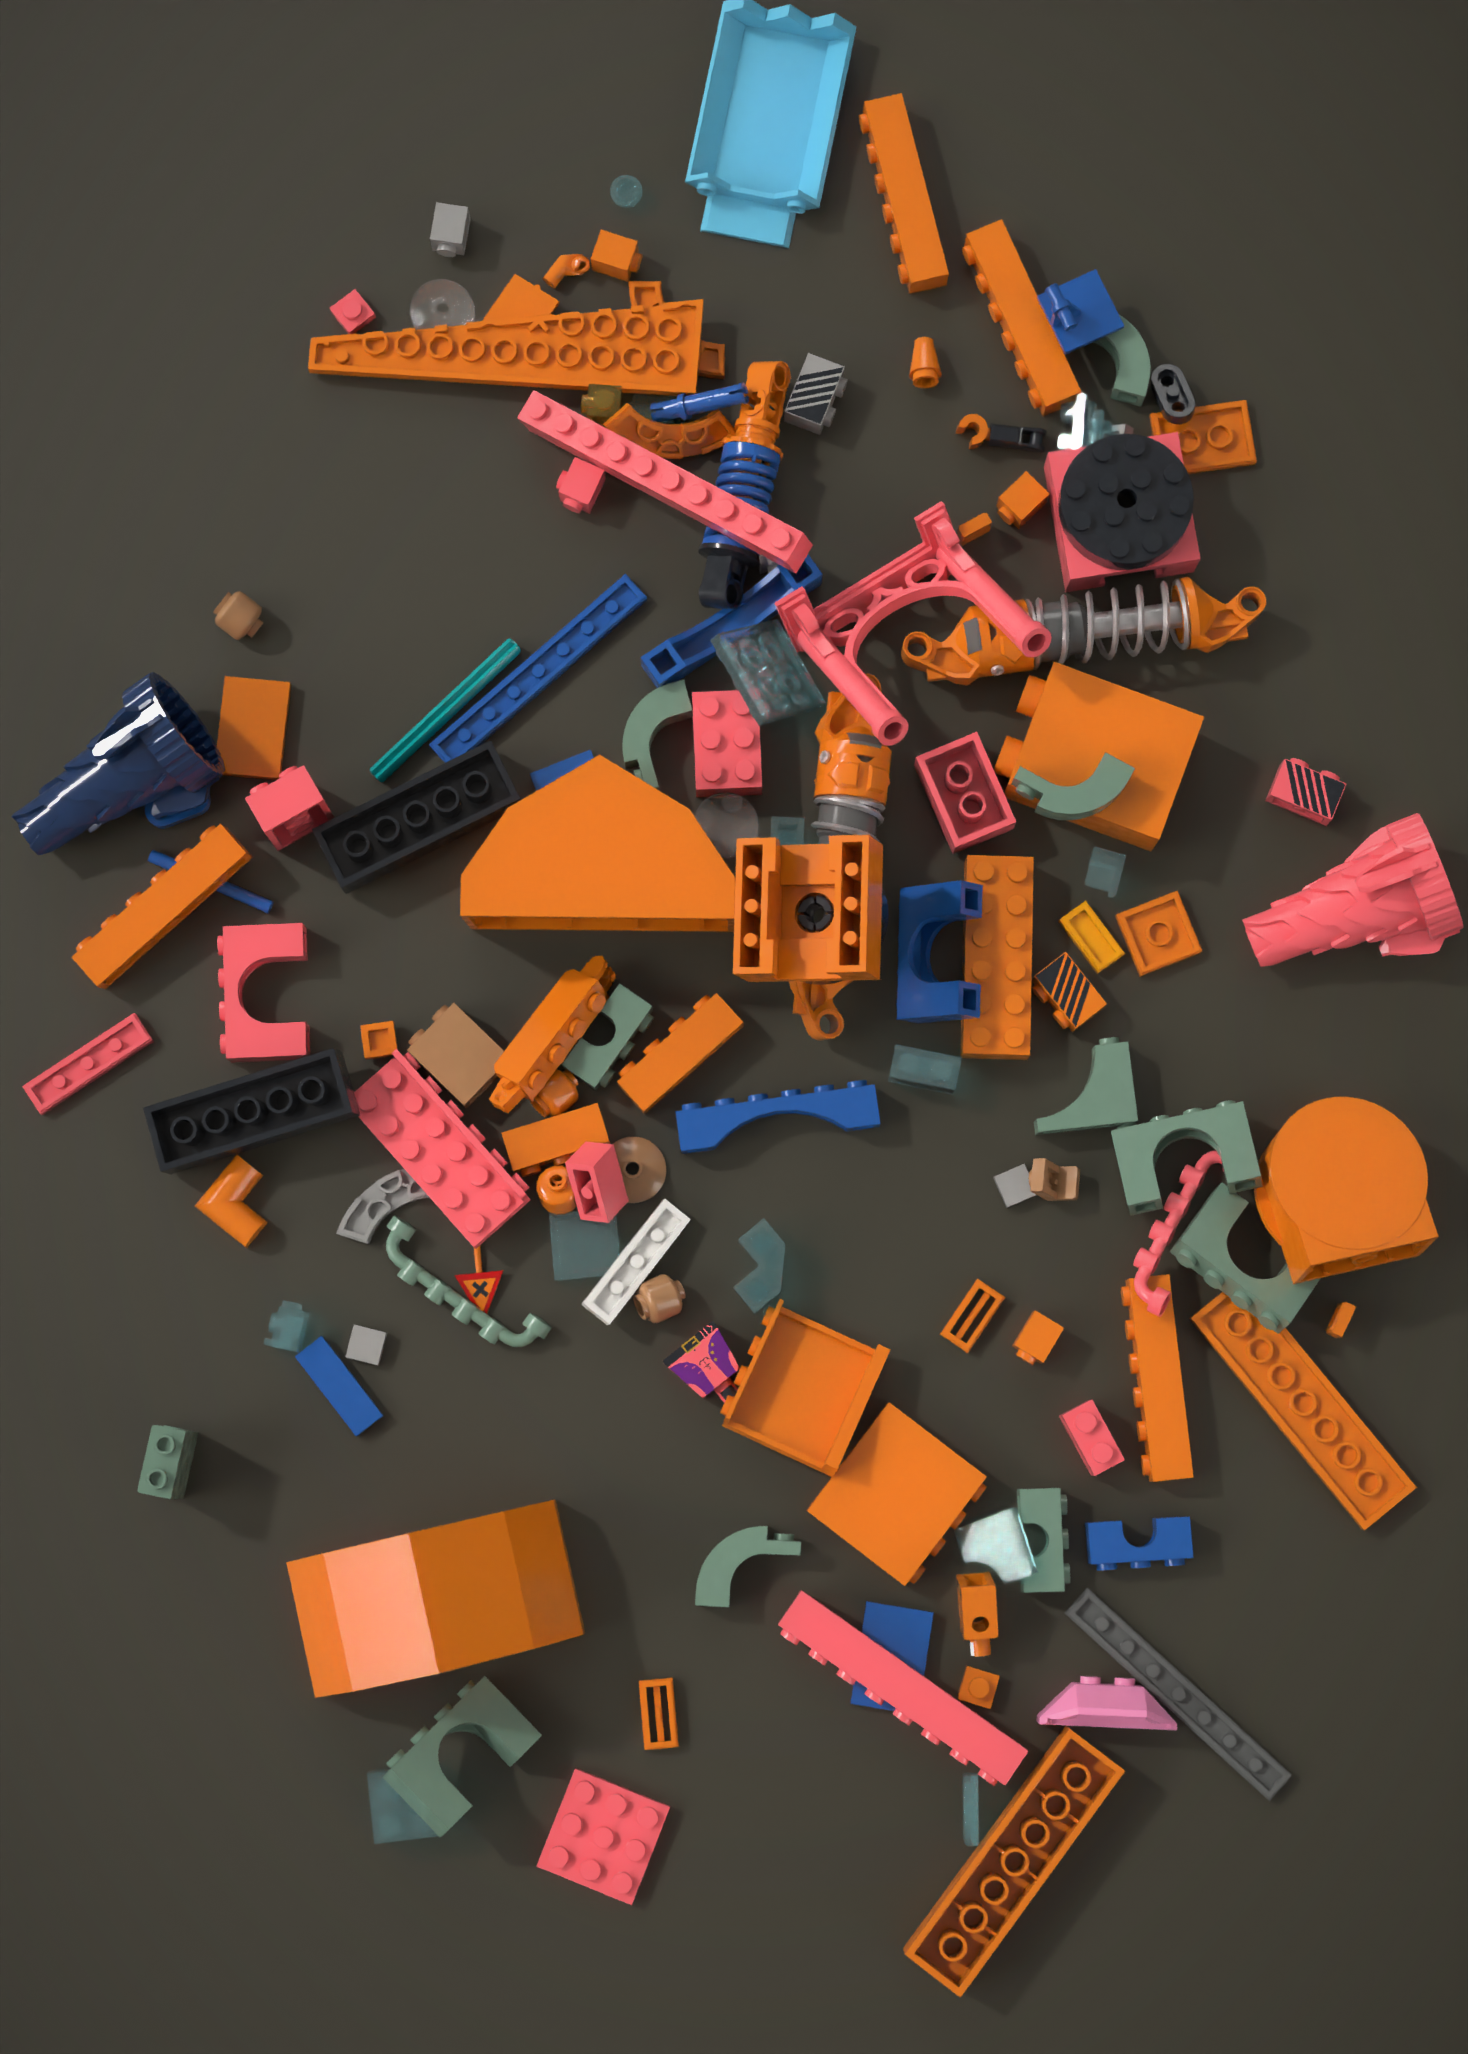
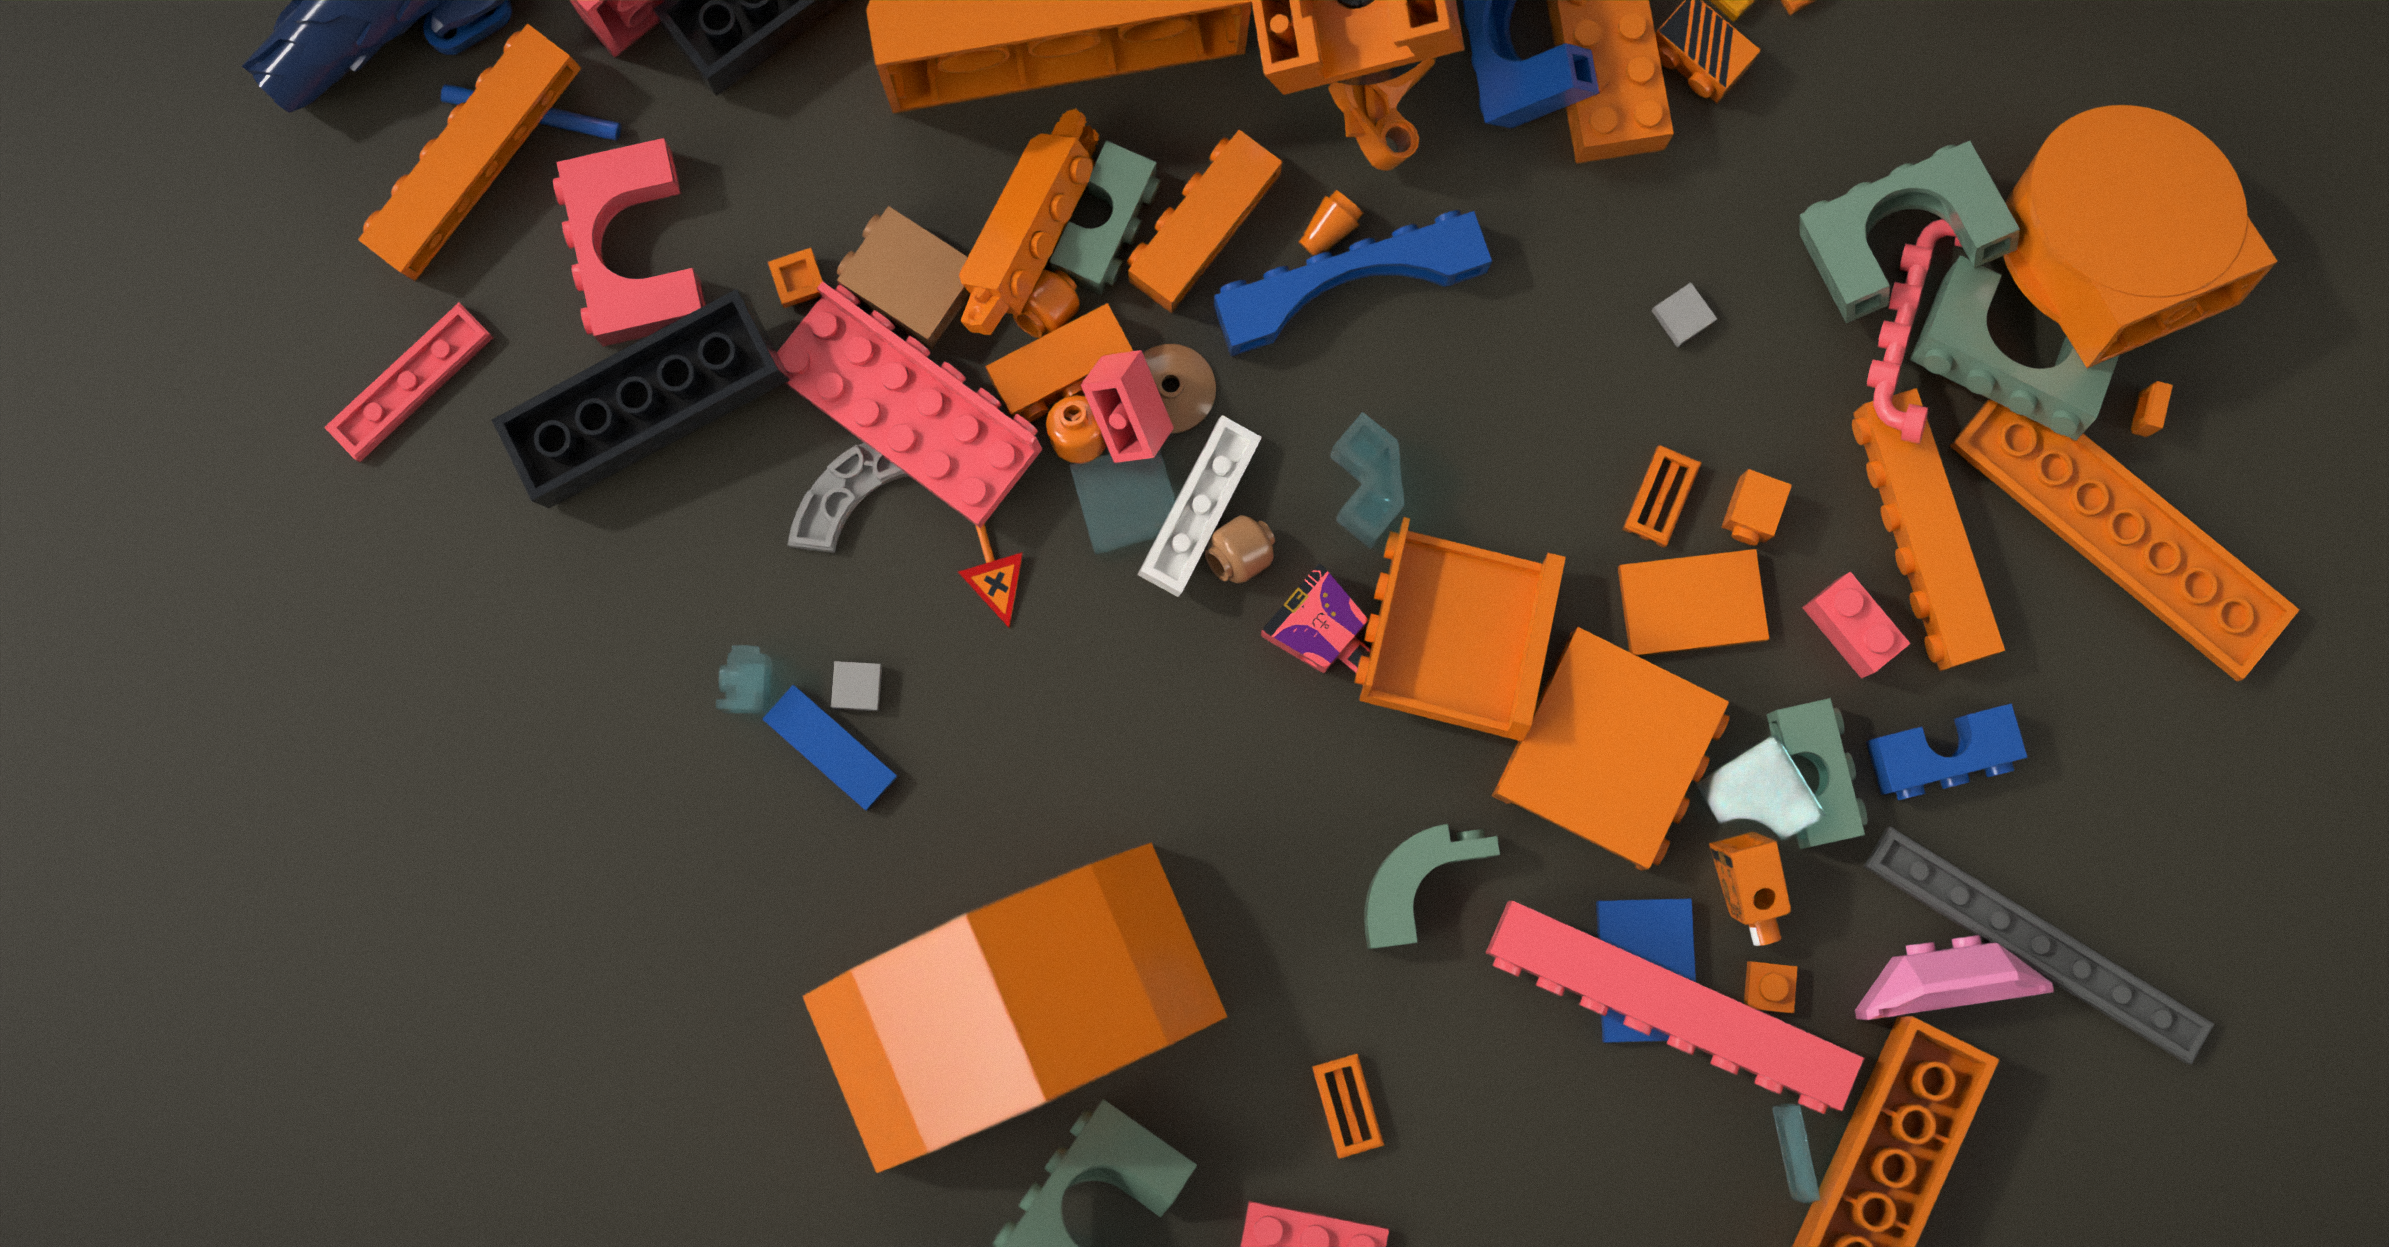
camera: 15 degrees left, 0 degrees up
sand green panel [137,1425,199,1499] -> none
orange brick [195,1154,268,1248] -> none
sand green bar [386,1215,552,1347] -> none
clear light blue brick [888,1044,962,1095] -> none
medium nougat bracket [1029,1158,1080,1201] -> none
sand green arch [1034,1037,1138,1135] -> none
none -> orange cone [1299,190,1363,256]
none -> orange tile [1617,549,1769,656]

